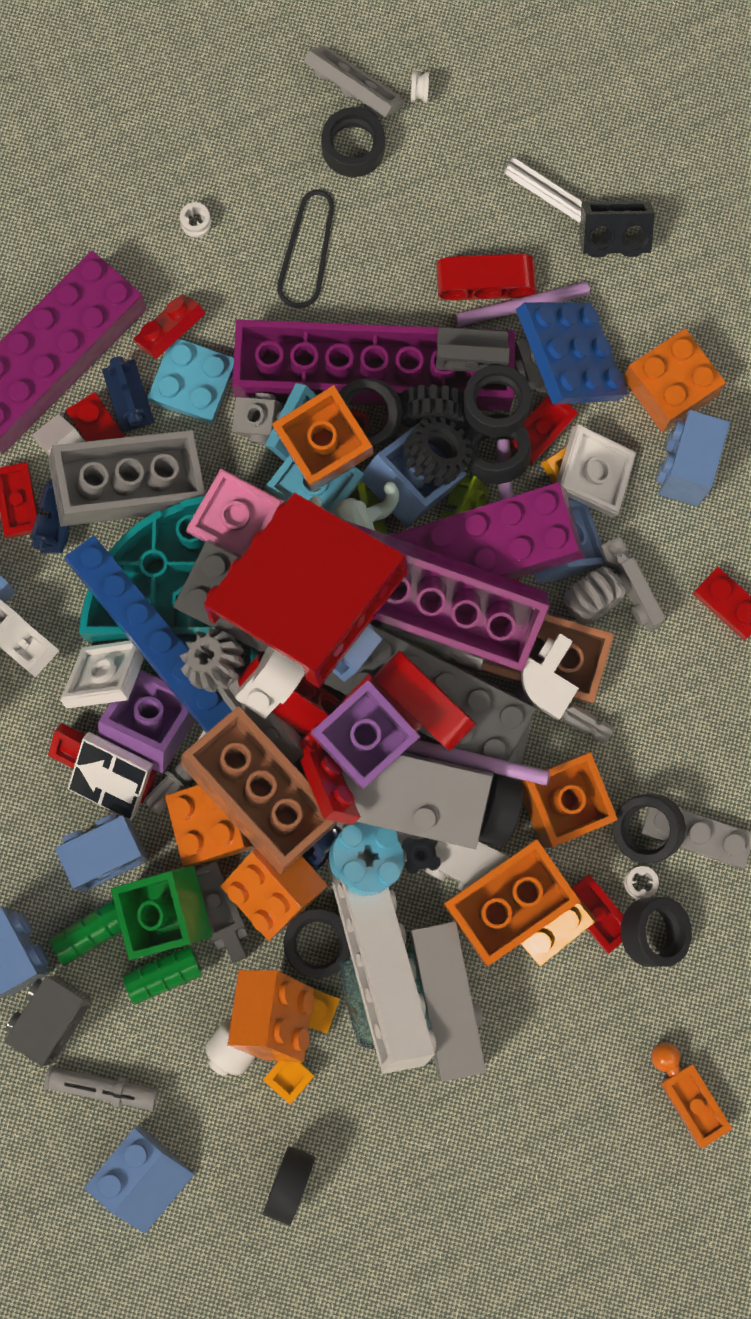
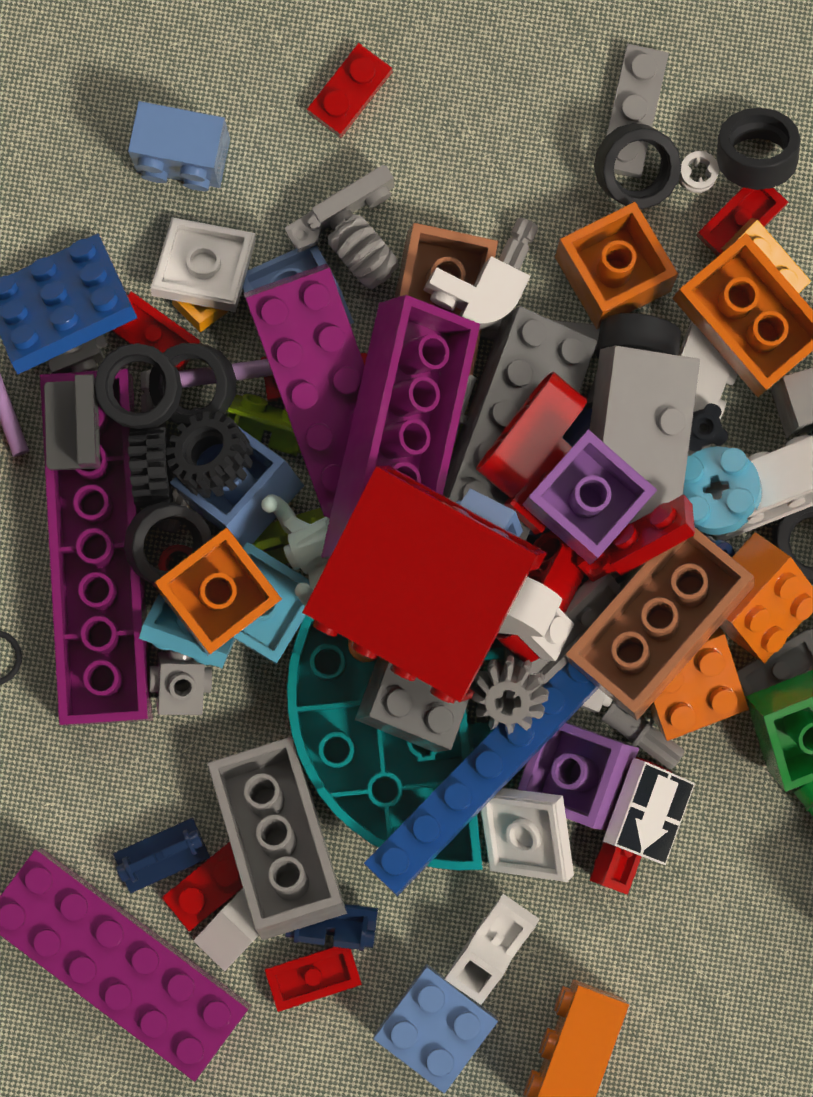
camera: 90 degrees left, 5 degrees up
medium blue brick [55,813,150,892] -> none
red plate [133,294,206,359] -> none
medium azure plate [147,339,234,425] -> none
bright pink tile [186,469,284,556] -> none
lavender bar [405,739,550,786] -> none
orange brick [623,328,726,433] -> none

